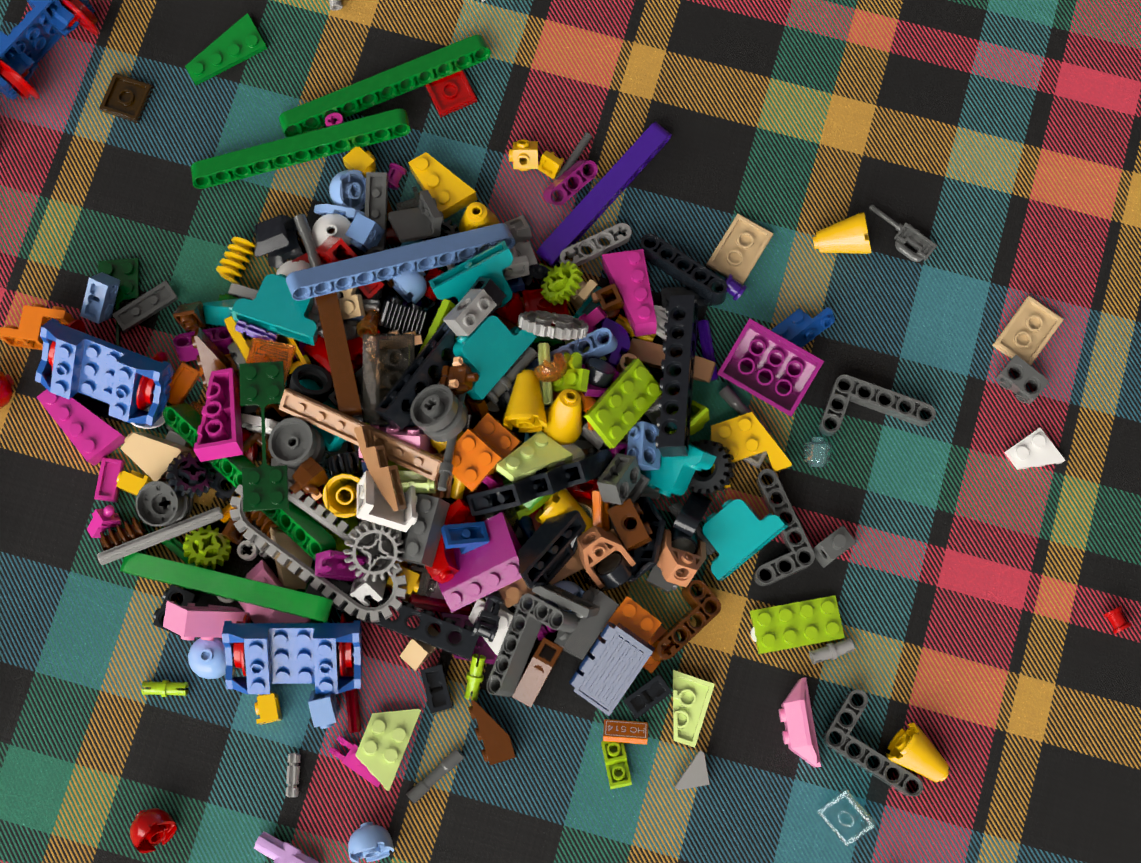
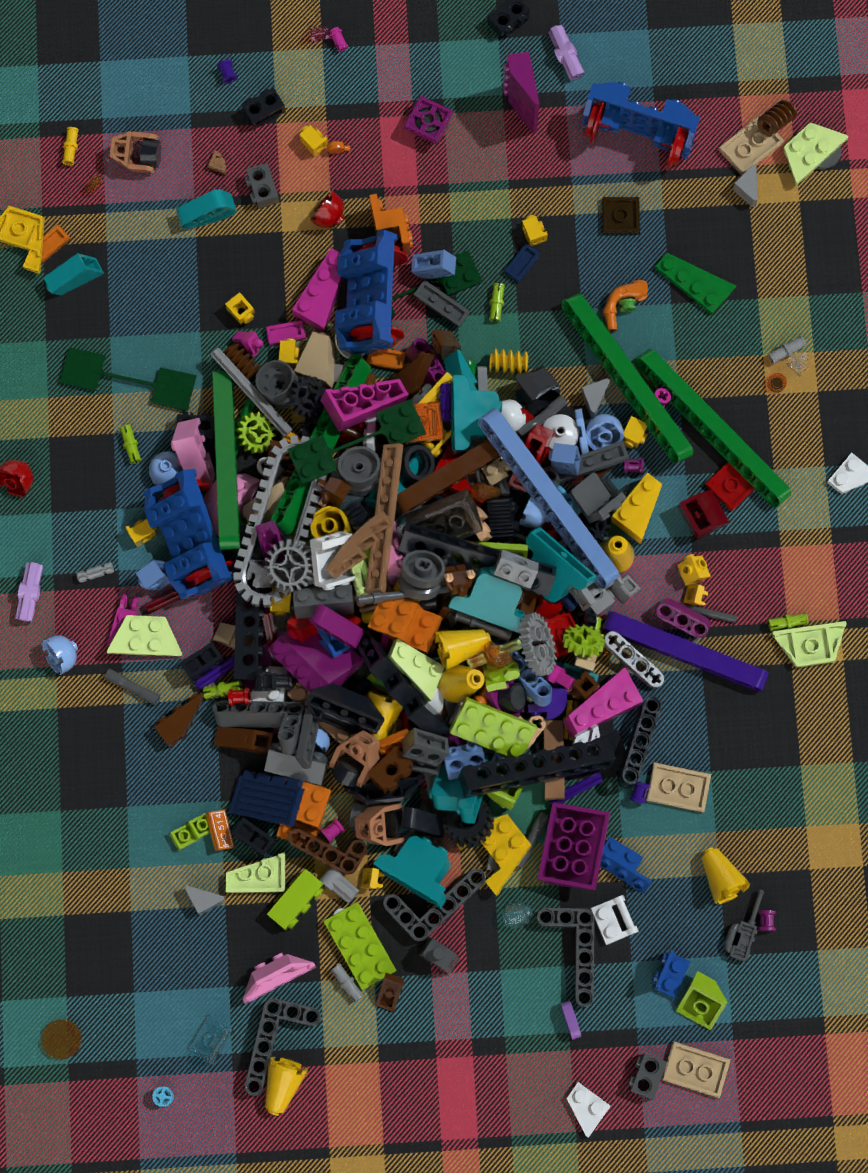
camera: 70 degrees right, 0 degrees up
none -> dark green hinge [60,347,197,411]
none -> dark purple axle [194,654,246,690]
none -> yellow brick [225,292,255,325]
none -> red bush [228,687,251,706]
none -> lime brick [267,869,324,930]
none -> magenta beam [309,604,365,649]
none -> light grey piece [319,866,359,904]
none -> dark pink bush [320,818,345,844]
none -> yellow tile [360,868,384,889]
none -> reddish brown slope [375,973,405,1012]
none -> lime pin [489,283,505,323]
none -> dark blue tile [504,243,541,284]
none -> yellow brick [522,215,548,246]
none -> medium lavender beam [560,1001,582,1040]
none -> light grey slope [581,379,610,418]
none -> white plate [591,895,639,945]
none -> orange piece [602,280,648,332]
none -> bright green bush [619,298,637,313]
none -> blue bracket [651,950,690,998]
none -> lime slope [676,971,727,1030]
none -> dark red slope [678,490,730,541]
none -> magenta bush [758,910,776,932]
none -> clear orange tile [767,373,787,393]
none -> lime pin [768,612,809,631]
none -> yellowish green wing [772,621,846,668]

